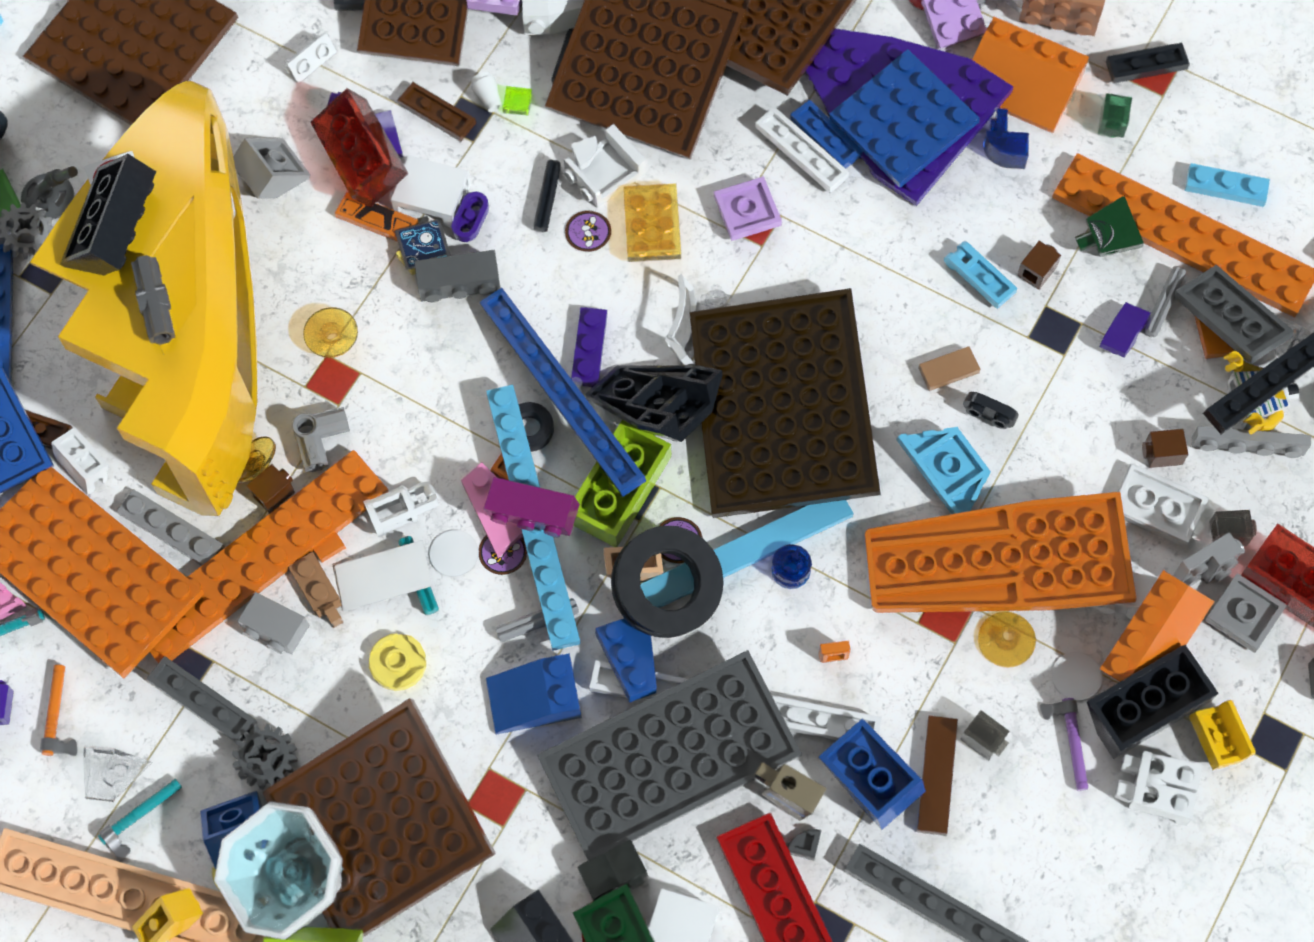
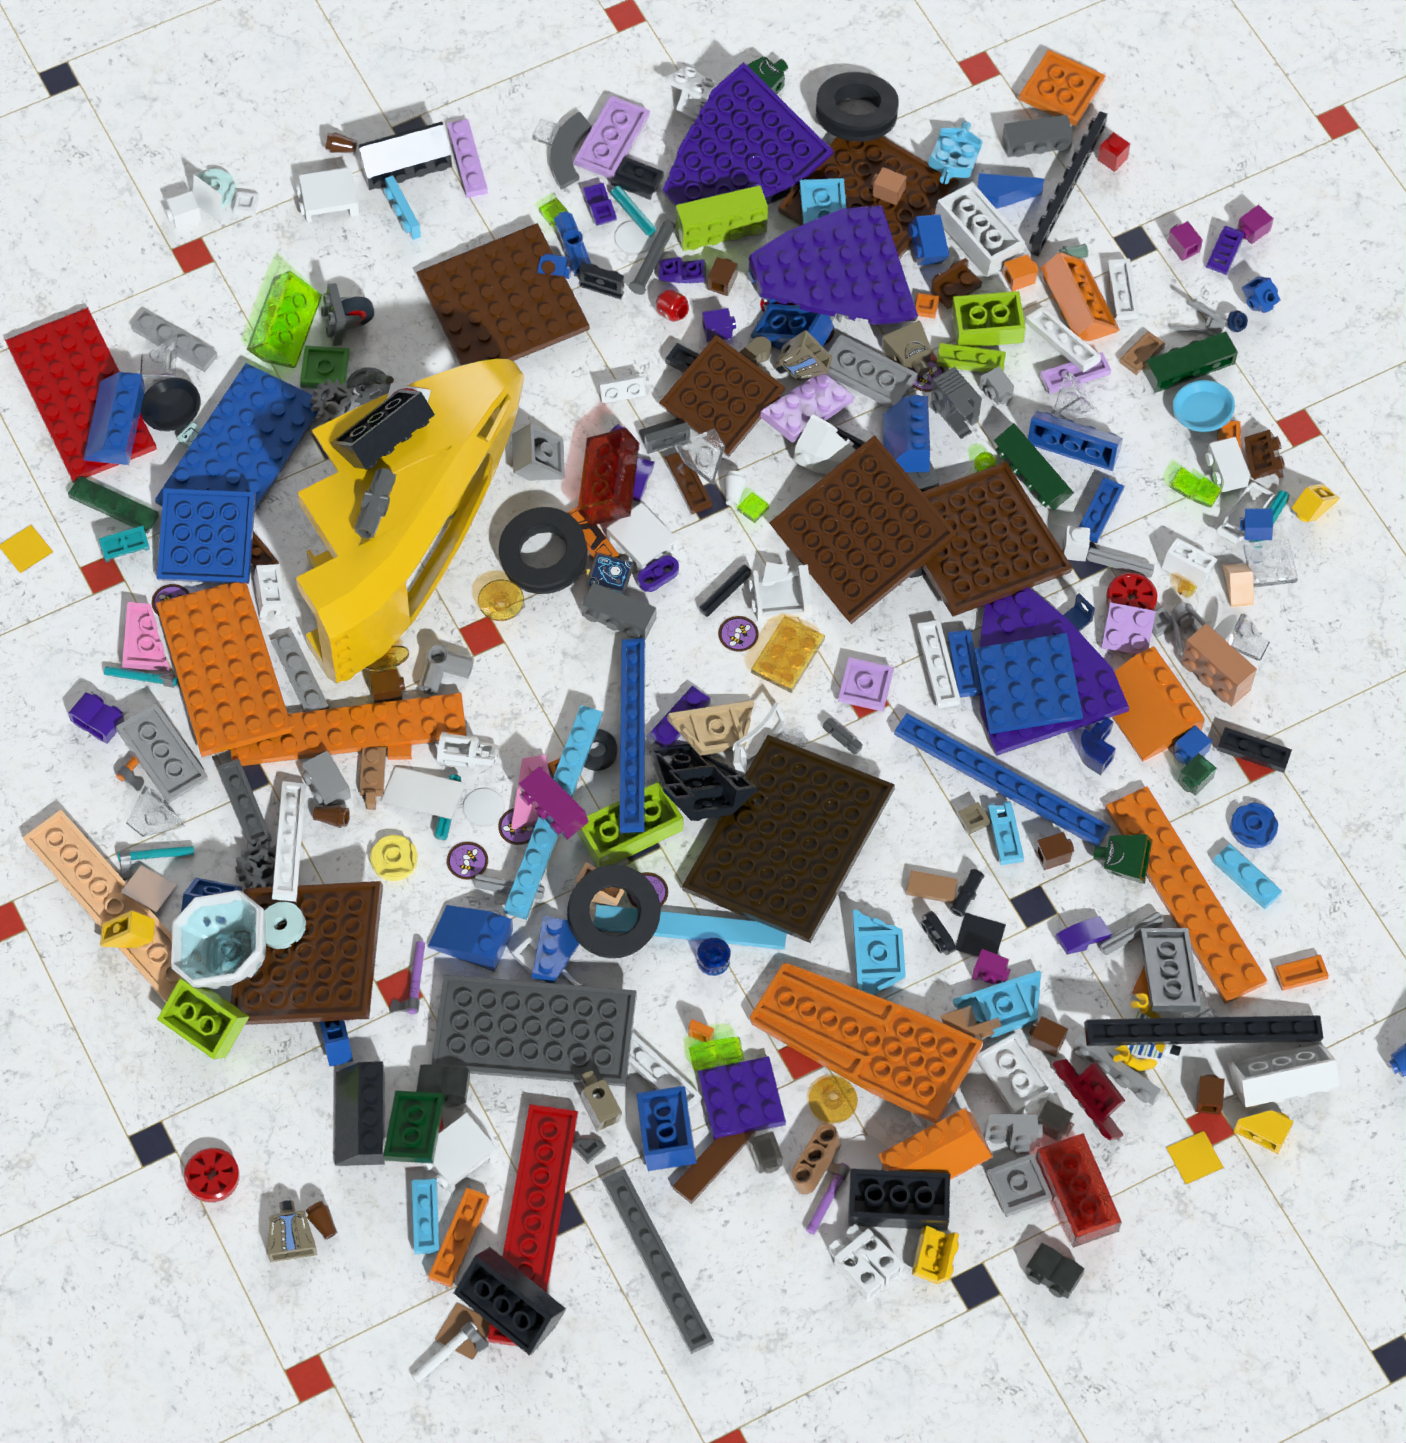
camera: 30 degrees right, 5 degrees down
none -> light grey plate [116,703,208,803]
none -> sticker [121,865,177,912]
none -> light aqua tile [264,902,306,949]
none -> white plate [272,781,306,902]
none -> reddish brown cone [313,805,350,828]
none -> blue slope [320,1020,353,1067]
none -> medium lavender piece [390,941,425,1014]
none -> sticker [447,842,488,880]
none -> black tyre [499,507,588,594]
none -> dark grey panel [639,418,690,454]
none -> tan wing [667,700,754,756]
none -> clear slope [674,428,725,485]
none -> clear neon green slope [688,1037,745,1072]
none -> dark purple plate [698,1056,786,1140]
none -> medium nougat beam [791,1123,841,1194]
none -> dark grey axle [823,718,863,755]
none -> blue plate [894,713,1111,846]
none -> medium nougat brick [940,1005,1001,1042]
none -> black pin [950,869,985,917]
none -> medium azure wing [953,970,1041,1038]
none -> black sticker [956,913,1006,957]
none -> dark tan plate [957,802,990,834]
none -> magenta brick [972,949,1011,984]
none -> dark red bracket [1052,1059,1126,1141]
none -> dark blue bracket [1064,593,1095,632]
none -> blue brick [1173,726,1212,768]
none -> blue tile [1230,802,1279,849]

